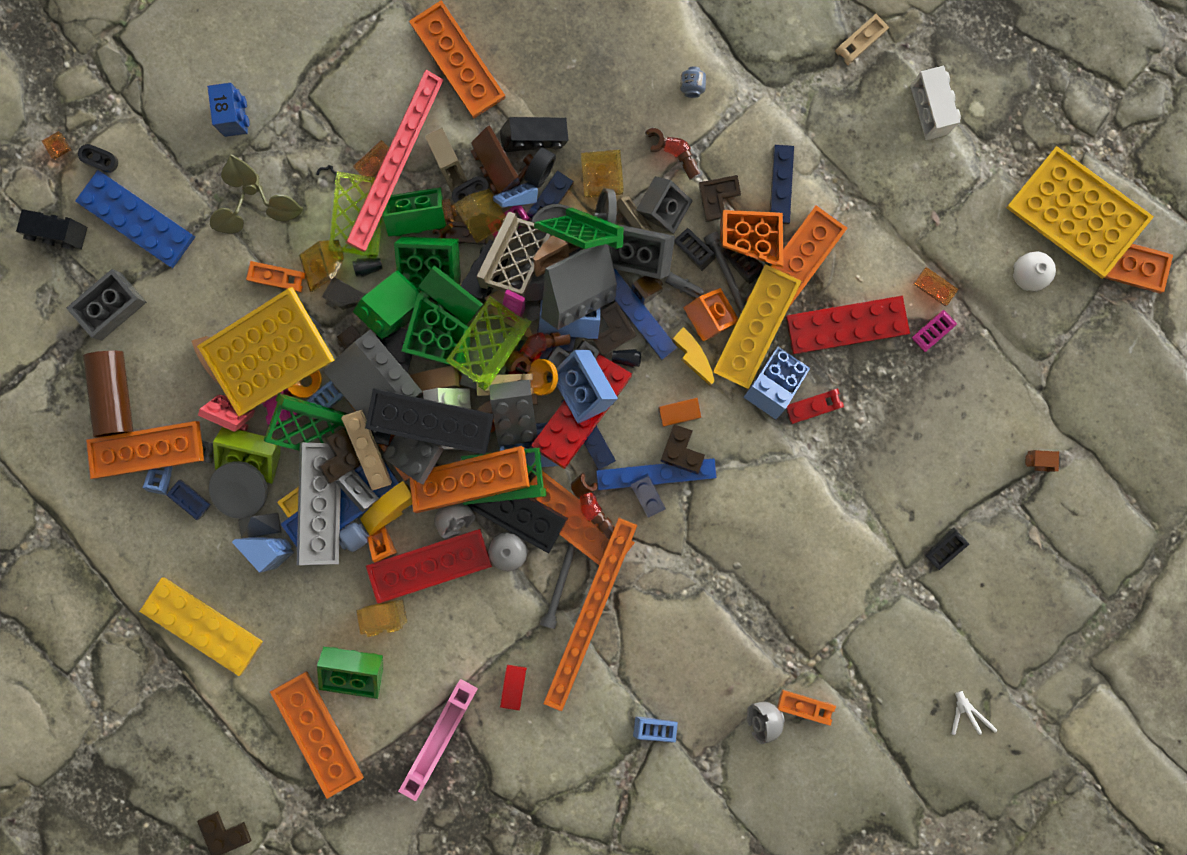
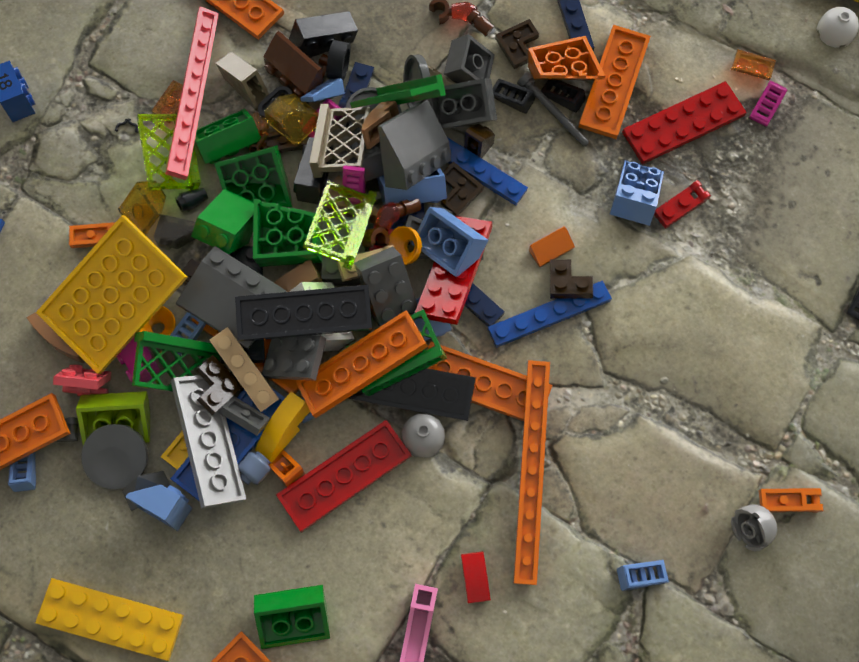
camera: 20 degrees left, 15 degrees down
dark blue plate [166,480,211,520] -> none
olive plant [210,154,303,234] -> none
clear yellow brick [356,599,407,637] -> none
green slope [418,265,483,325] -> none
light grey cylinder [434,503,476,539] -> none
dark grey piece [540,542,576,629] -> none
reddish brown piece [571,473,615,539] -> none
clear yellow brick [581,150,624,198] -> none
black cone [612,349,641,368] -> none
dark blue plate [630,473,666,518] -> none
dark grey axle [665,272,704,298] -> none
yellow slope [672,327,714,386] -> none
orange slope [683,288,739,342] -> none
yellow plate [713,264,802,389] -> none

